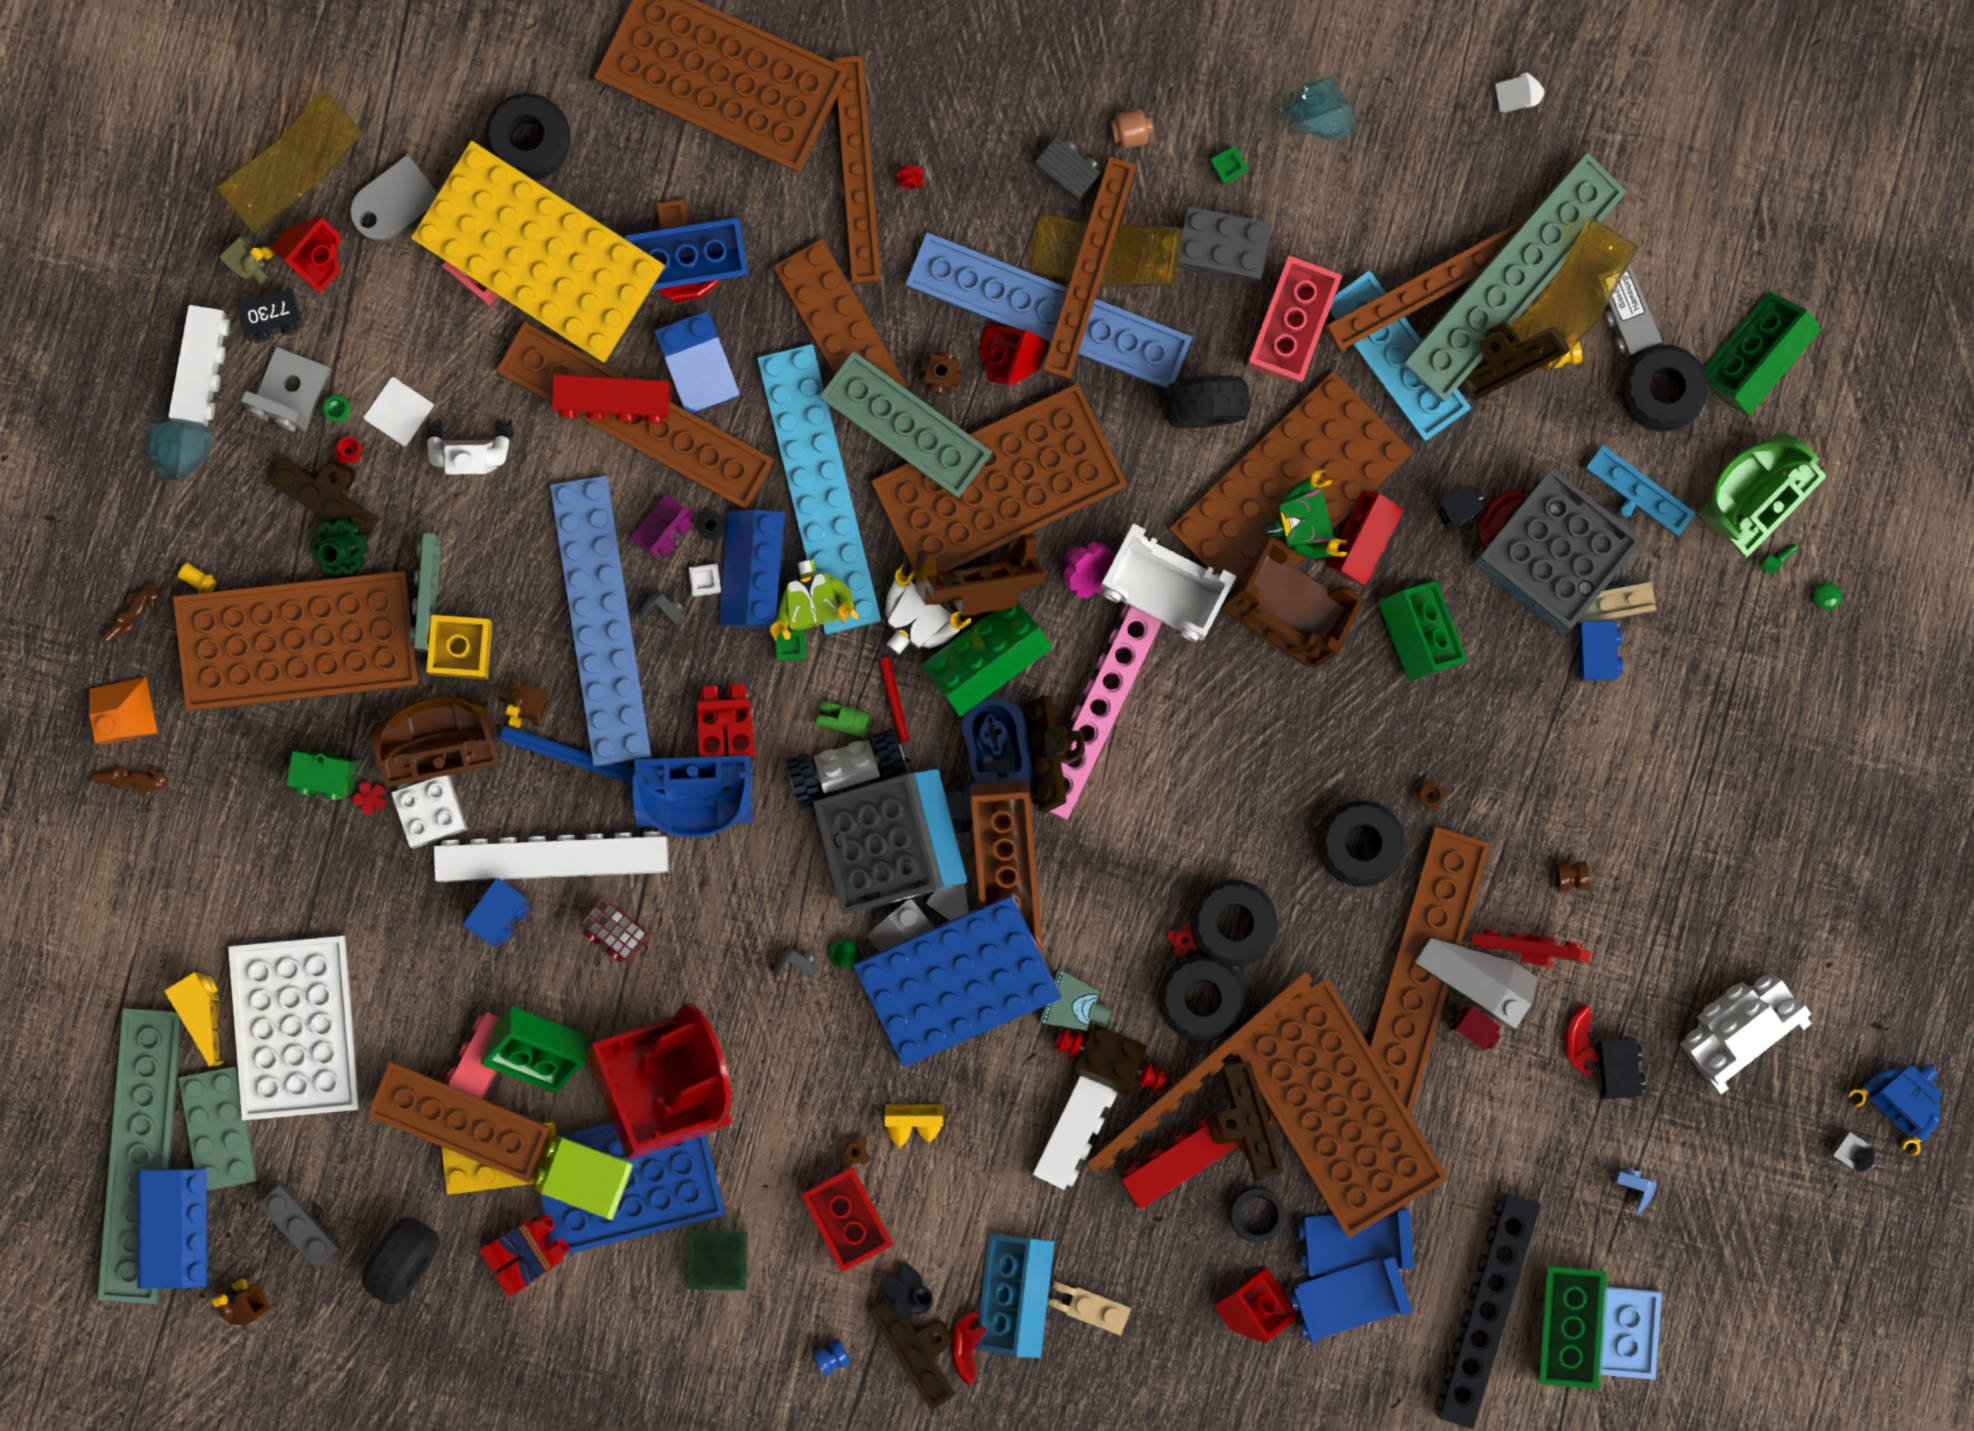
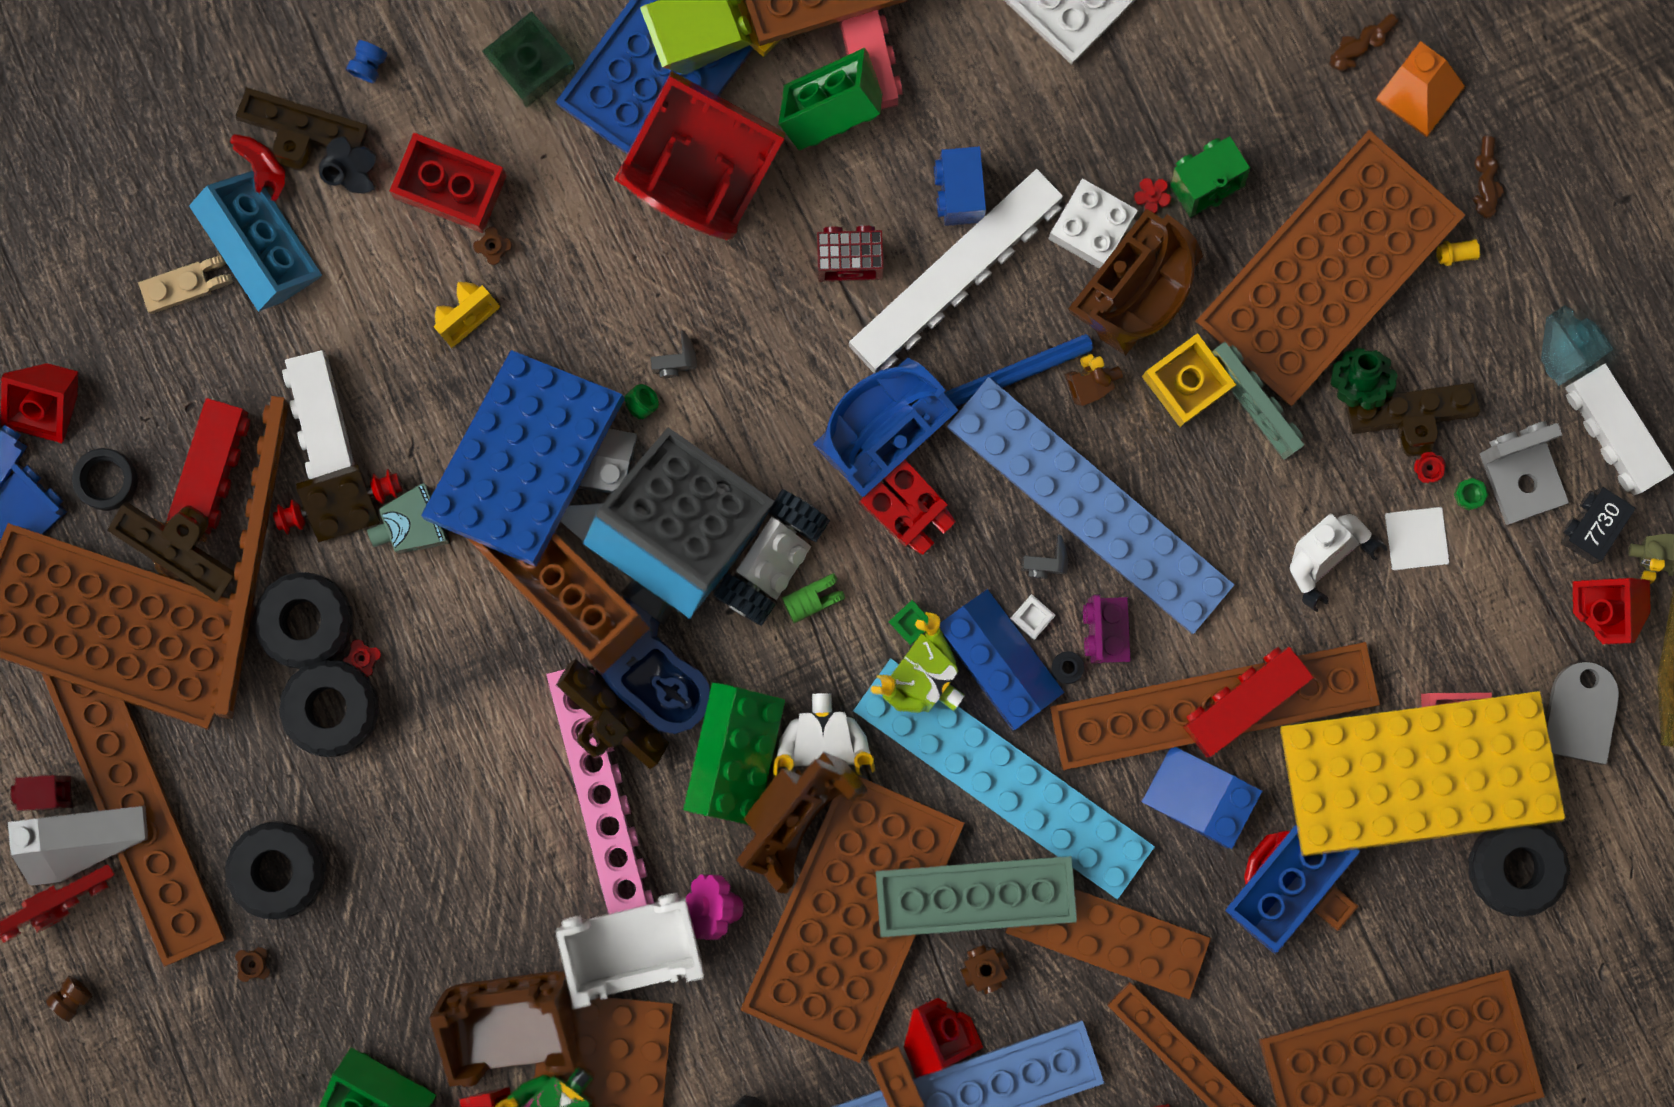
camera: 140 degrees right, 0 degrees up
red piece [879,657,910,743] -> none

